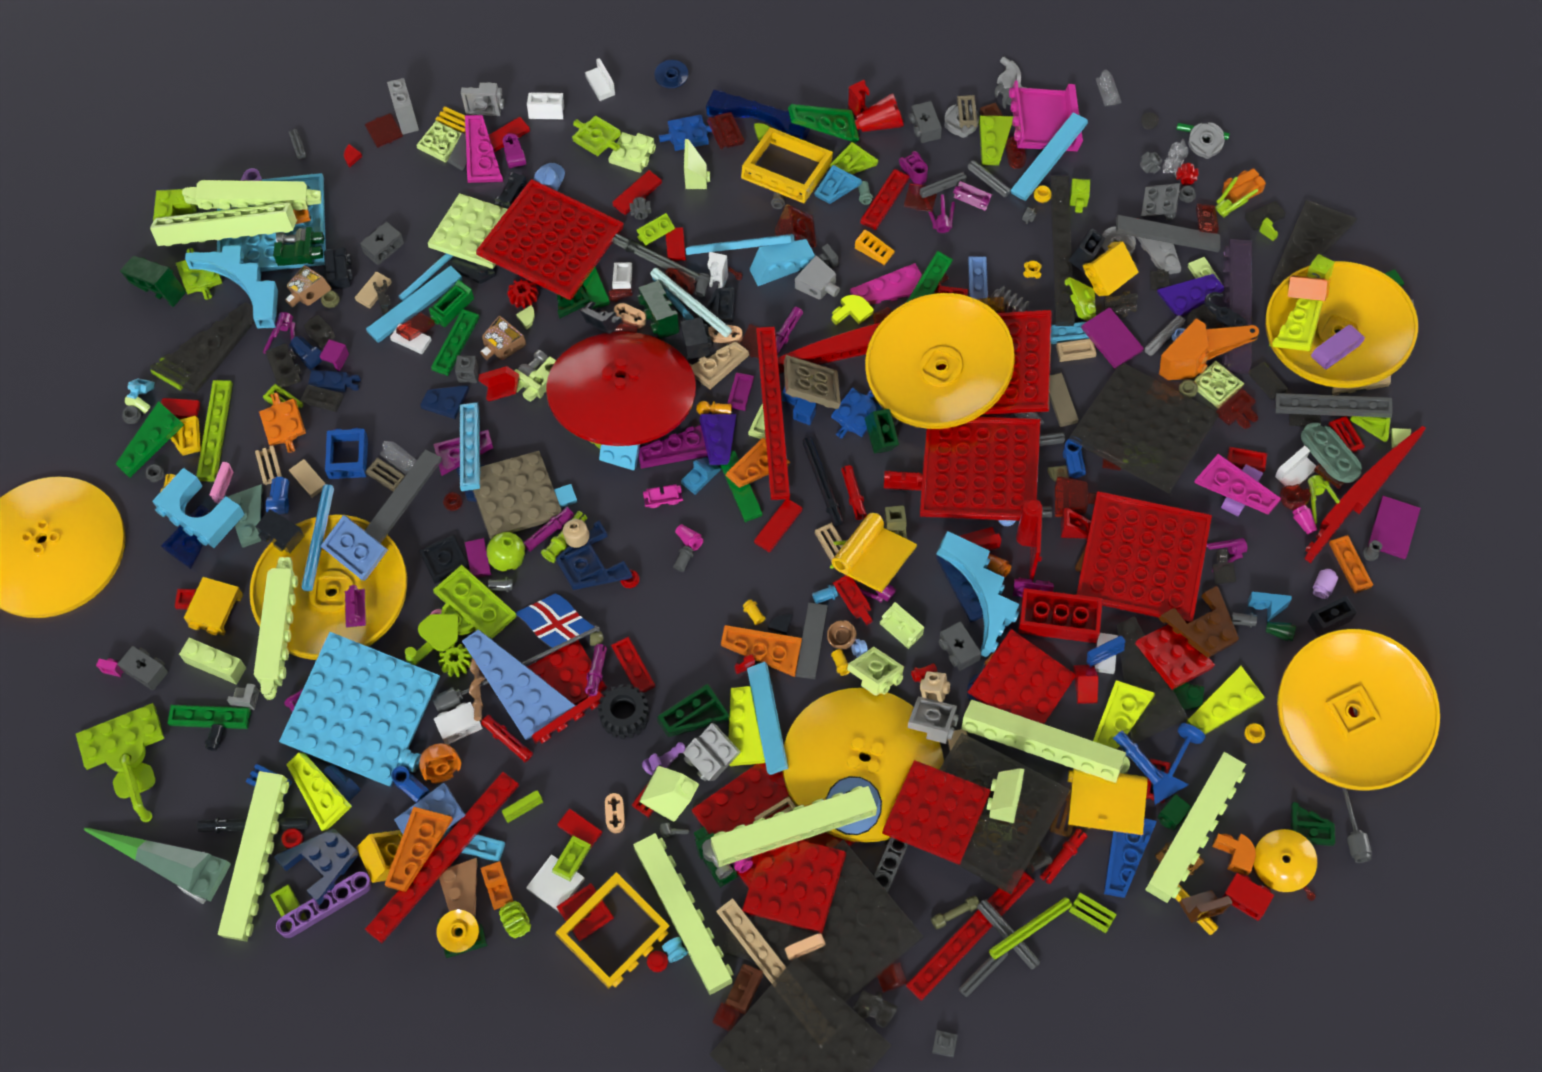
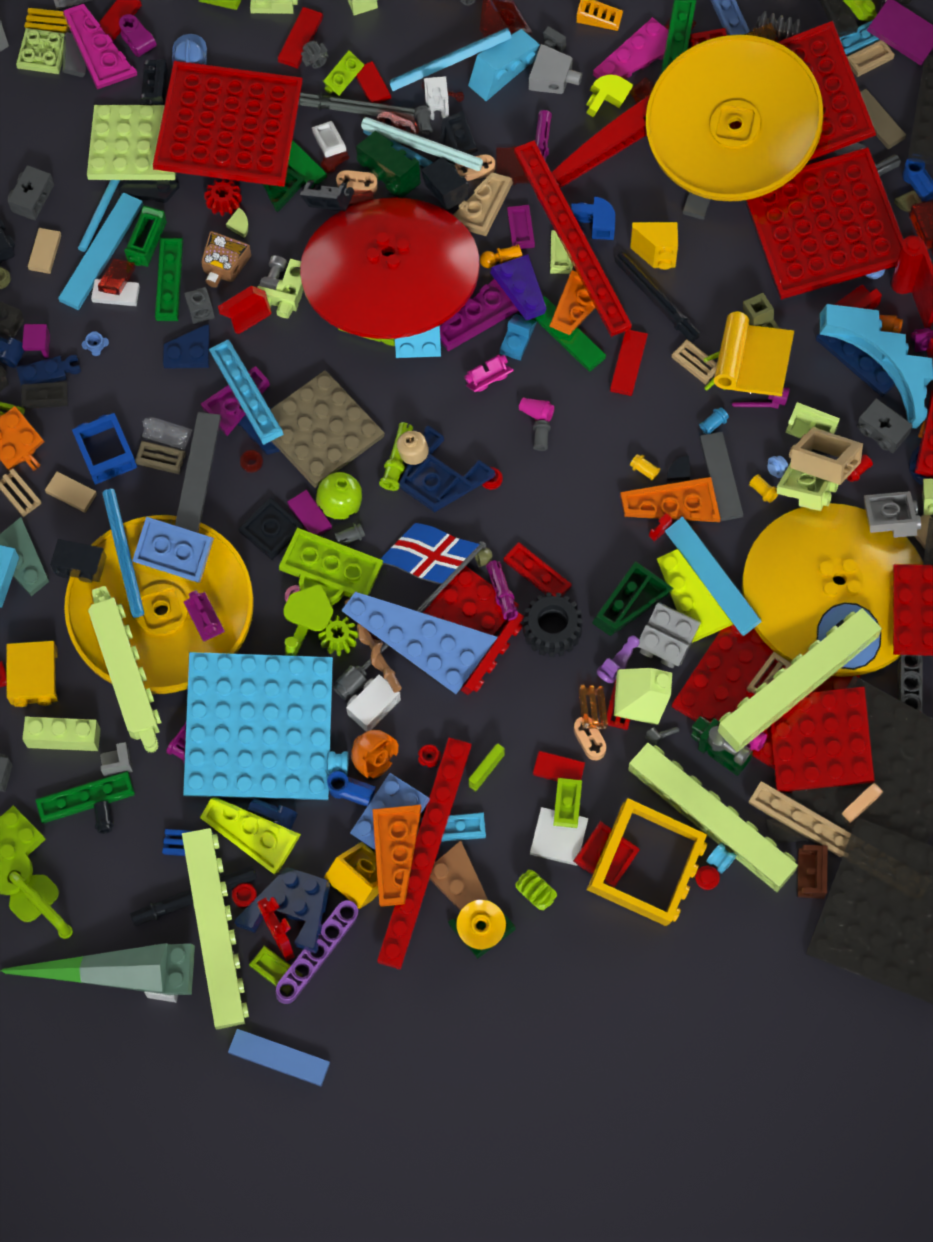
camera: 20 degrees left, 5 degrees up
blue piece [266,477,290,514] -> none
clear smoke plate [373,279,391,314] -> none
orange slope [480,861,514,910] -> none
red pin [481,715,533,763] -> none
magenta pin [523,507,574,552] -> none
medium azure tile [554,484,577,508] -> none
clear red tile [712,1003,741,1033] -> none
dark tan plate [784,355,841,409] -> none
medium nougat hair [827,620,857,649] -> none
blue plate [831,388,883,439] -> none
red hinge [833,575,873,625] -> none
red pin [841,465,867,520] -> none
dark green brick [864,409,899,454] -> none
red hinge [884,470,923,491] -> none
tan brick [920,671,950,702] -> none
none -> medium blue plate [82,331,109,356]
none -> medium blue tile [228,1029,330,1087]
none -> red tile [257,897,295,962]
none -> red plate [418,745,441,768]
none -> clear orange tile [579,685,608,729]
none -> yellow slope [630,222,678,270]
none -> tan window [789,427,863,485]

